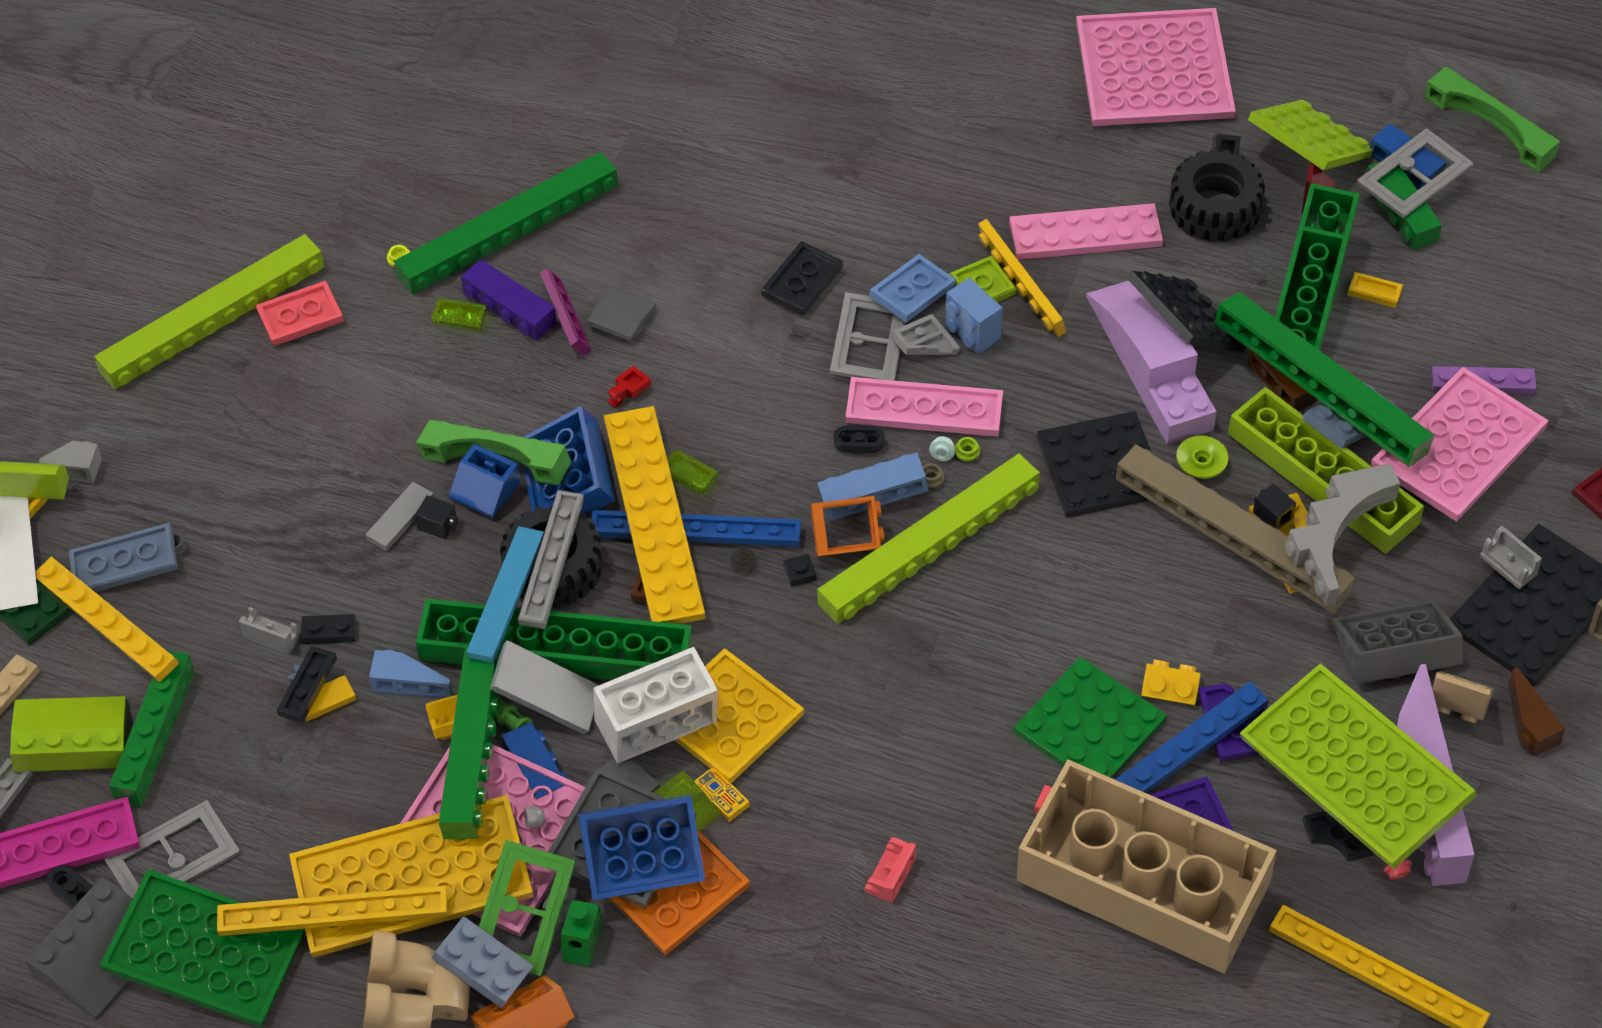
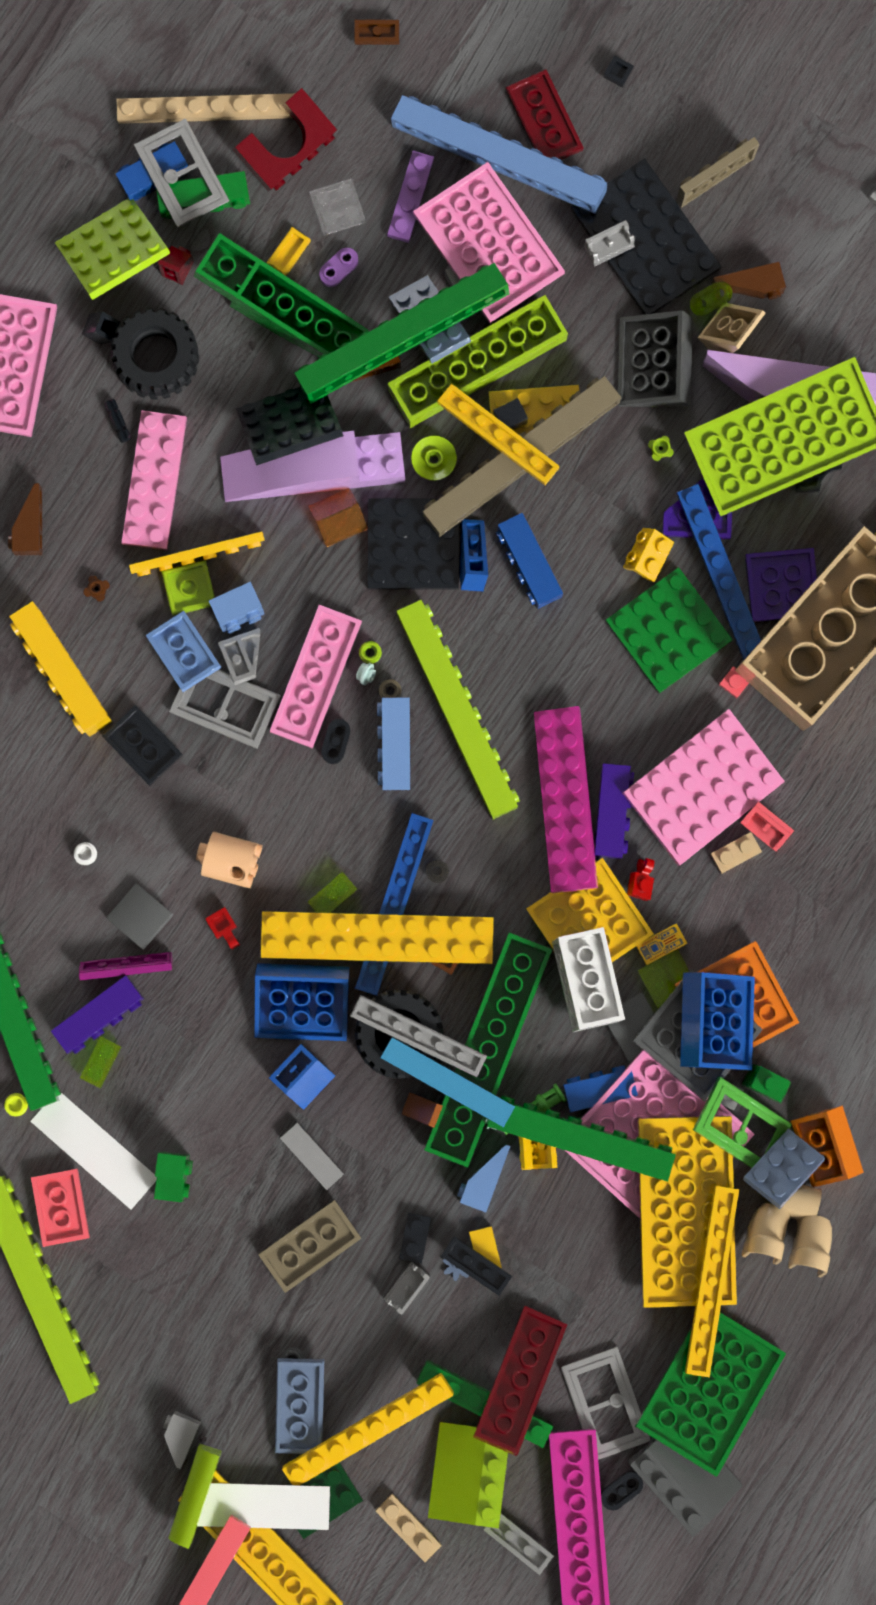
camera: 80 degrees left, 30 degrees up
black brick [415,495,458,540] -> none
bright green arch [416,420,571,486] -> none
light grey tile [490,640,599,735] -> none
light grey hinge [524,806,545,830] -> none
black plate [783,554,816,587] -> none
orange window [810,496,885,556] -> none
light grey arch [1285,463,1400,606] -> none
bright green arch [1424,67,1560,173] -> none
none -> reddish brown slope [8,483,42,556]
none -> yellow brick [9,601,112,737]
none -> white sticker [30,1093,157,1209]
none -> white plate [74,842,97,865]
none -> reddish brown plate [83,576,110,602]
none -> black axle [104,399,131,443]
none -> tan plate [117,93,295,124]
none -> green brick [154,1152,193,1203]
none -> light nougat cylinder [196,832,263,888]
none -> dark red arch [233,88,337,192]
none -> dark tan plate [258,1200,361,1293]
none -> clear orange slope [308,488,368,547]
none -> clear plate [309,178,366,236]
none -> medium lavender plate [319,248,358,287]
none -> medium blue brick [391,95,607,214]
none -> dark orange tile [401,1093,443,1127]
none -> yellow plate [437,384,559,485]
none -> blue slope [460,519,488,591]
none -> dark red plate [473,1306,568,1456]
none -> blue brick [496,513,563,609]
none -> dark pink plate [534,706,598,893]
none -> dark purple brick [594,763,634,859]
none -> bright pink plate [622,709,785,866]
none -> red plate [627,858,655,901]
none -> lime plate [648,436,674,461]
none -> clear neon green plate [690,282,732,316]
none -> tan plate [710,832,762,874]

